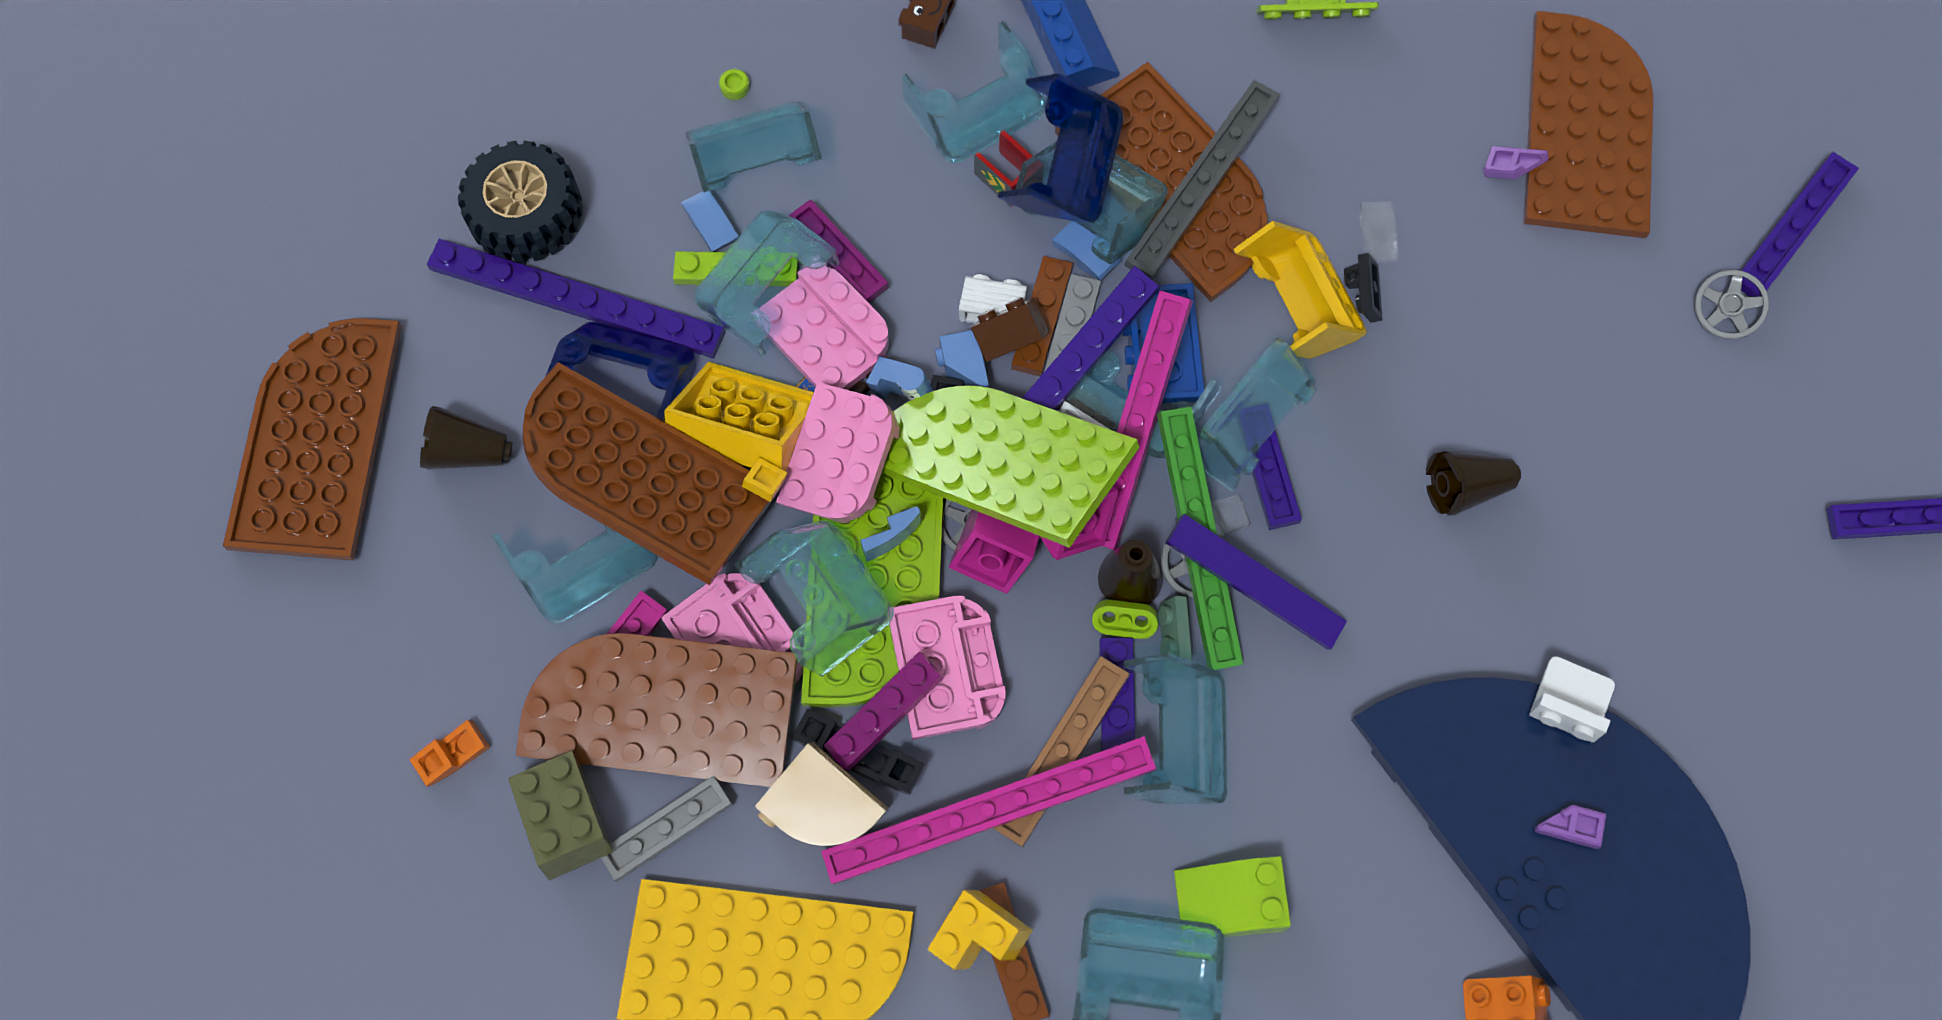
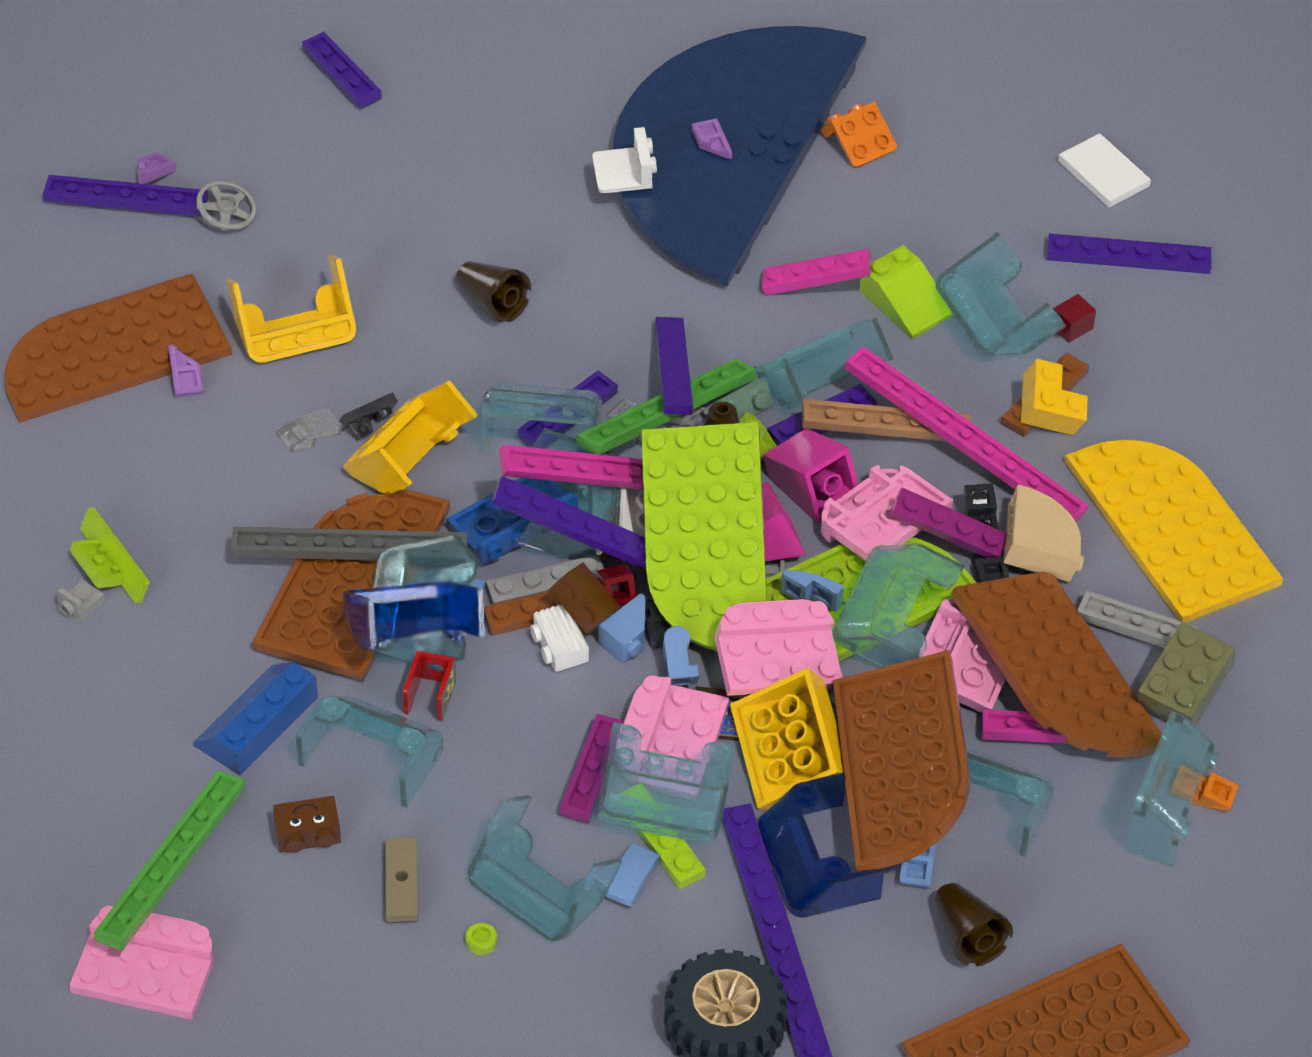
camera: 125 degrees left, 20 degrees down
yellow plate [742,457,788,502] -> none
none -> medium lavender tile [137,152,176,185]
none -> yellow windscreen [226,255,356,363]
none -> dark tan tile [386,837,418,922]
none -> dark red brick [596,564,636,605]
none -> dark pink plate [762,249,871,296]
none -> dark pink slope [763,428,858,522]
none -> clear light blue windscreen [1126,711,1219,867]

